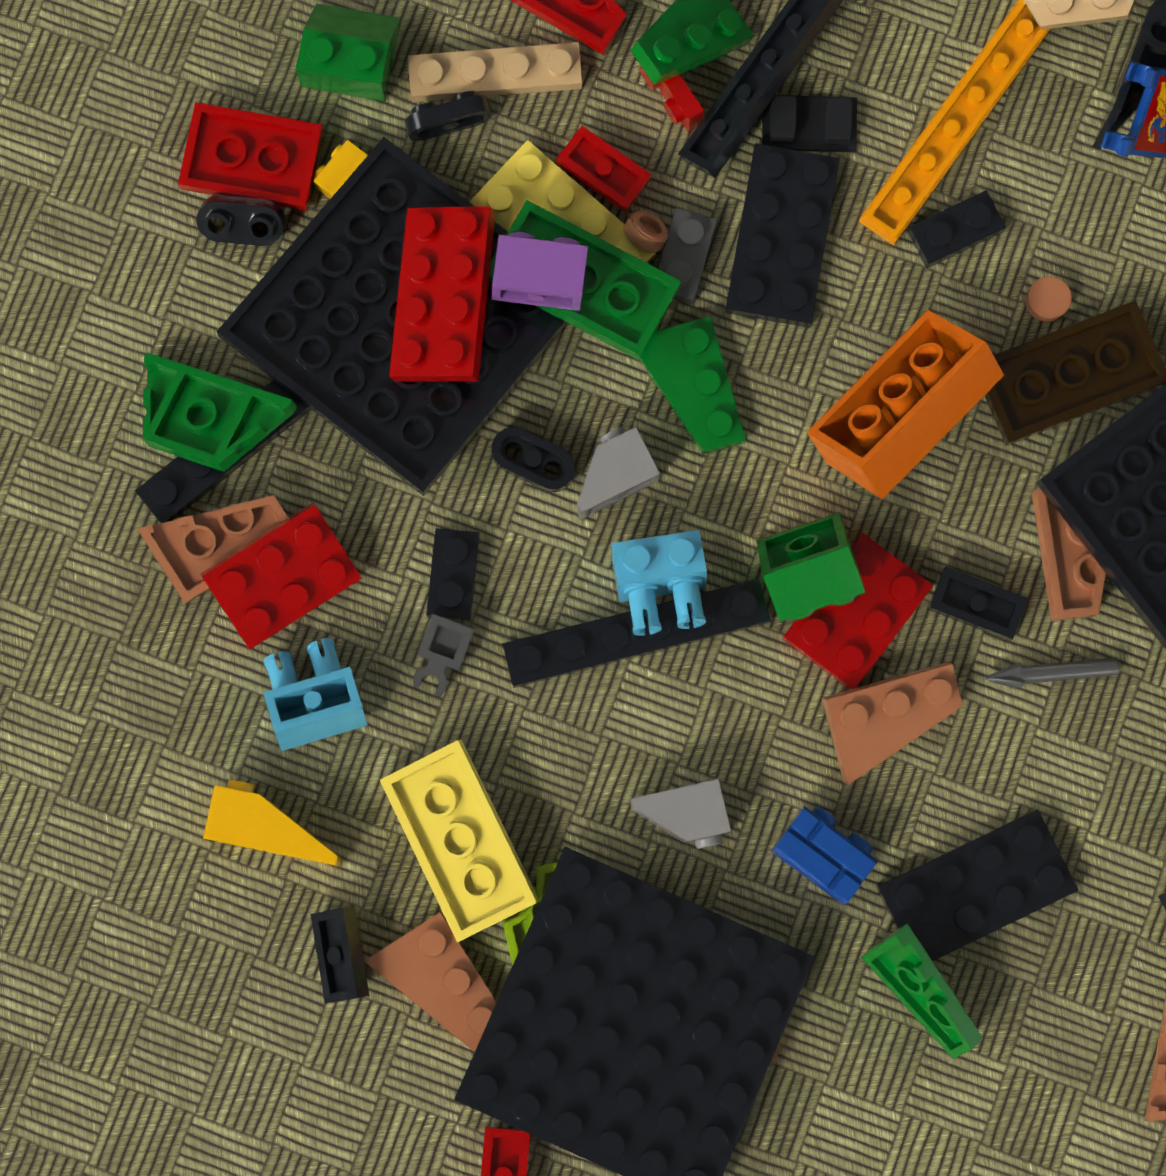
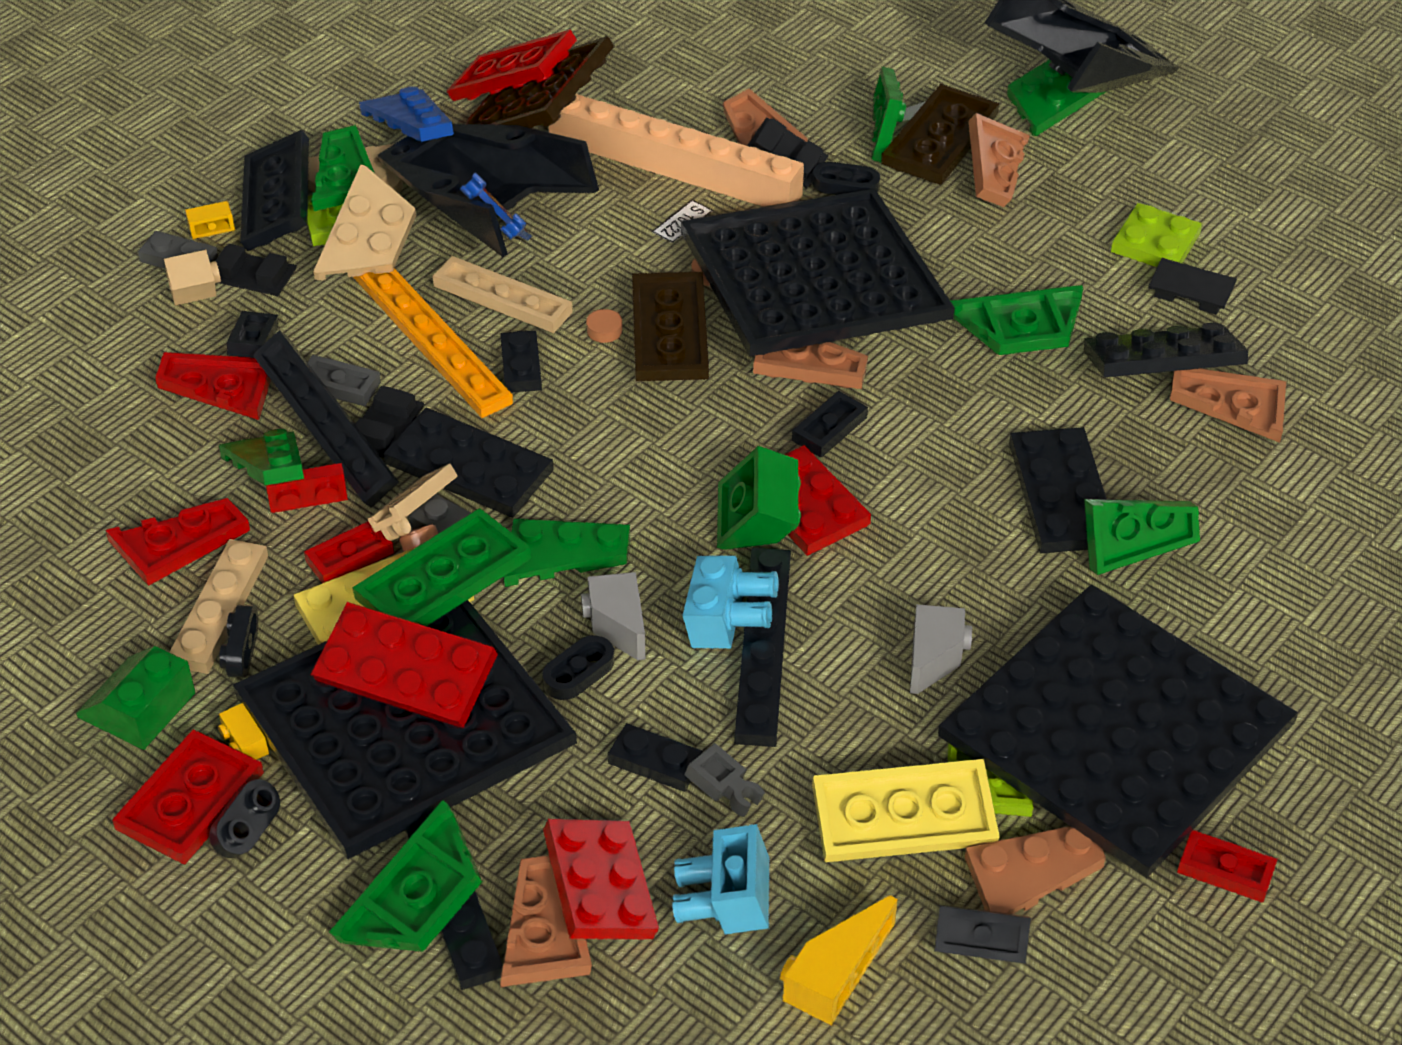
camera: 70 degrees left, 35 degrees down
medium lavender brick [492,232,588,311] -> none
blue brick [771,806,878,905] -> none
orange brick [807,310,1004,499] -> none
nougat wing [822,662,963,785] -> none
dark grey piece [986,658,1119,689] -> none
none -> dark grey plate [307,355,381,406]
none -> tan hinge [367,463,458,541]
none -> tan plate [433,256,573,333]

